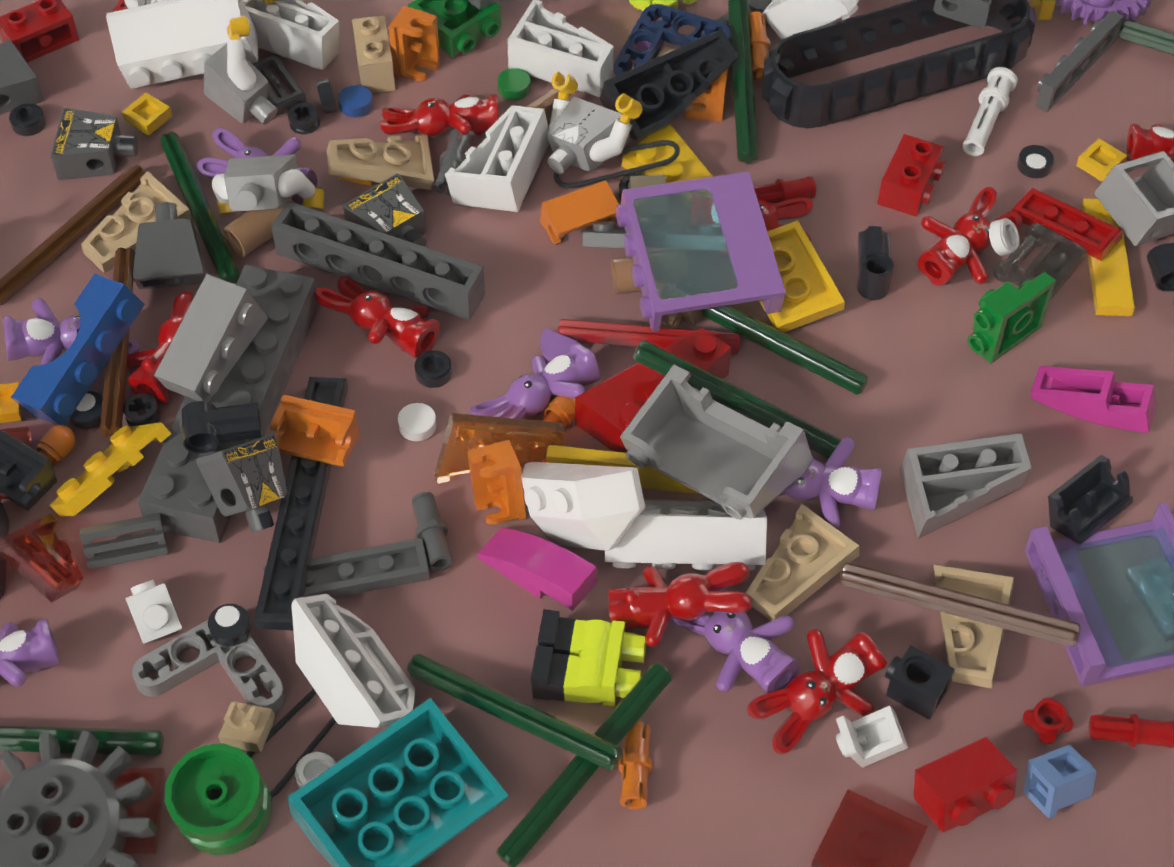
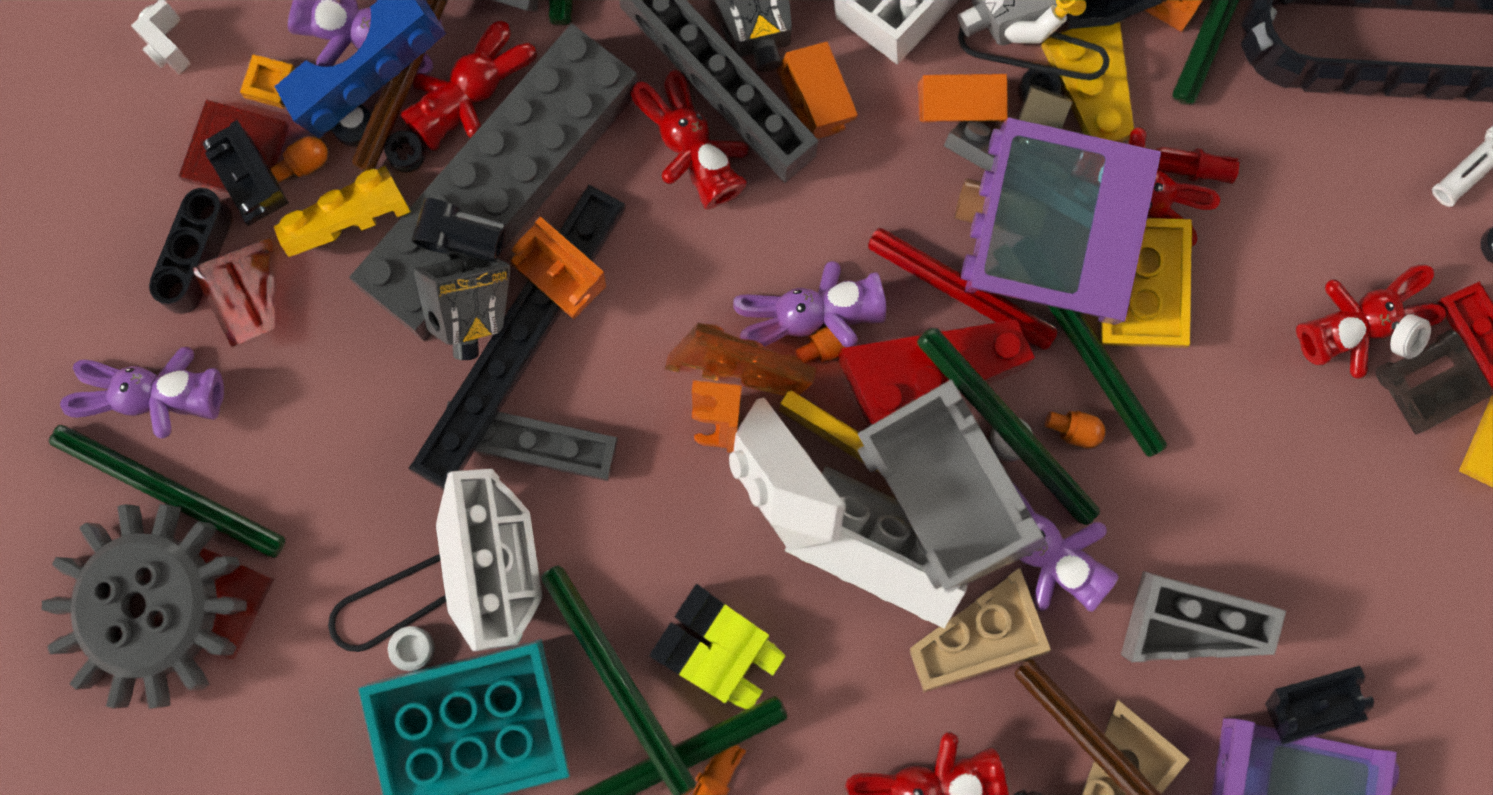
camera: 20 degrees right, 25 degrees up
dark grey tile [80,513,168,569] -> none
white bracket [125,579,182,644] -> none
light grey beam [132,620,285,713] -> none
light grey wedge [154,274,268,402] -> none
green wheel [165,743,272,856] -> none
black tile [208,604,251,646] -> none
tan tile [218,702,276,753] -> none
white tile [398,403,436,441] -> none
dark grey pin [412,492,452,571] -> none
black tile [414,351,452,388] -> none
dark pink slope [477,527,597,611] -> none
medium lavender tile [540,328,577,364] -> none
red animal [608,562,752,647] -> none
medium lavender animal [671,589,799,693] -> none
black piece [857,226,894,300] -> none
red brick [877,134,946,217] -> none
green plate [967,272,1056,364] -> none
dark pink slope [1030,366,1157,433] -> none
none -> orange hinge [777,41,858,139]
none -> orange cylinder [1045,410,1106,449]

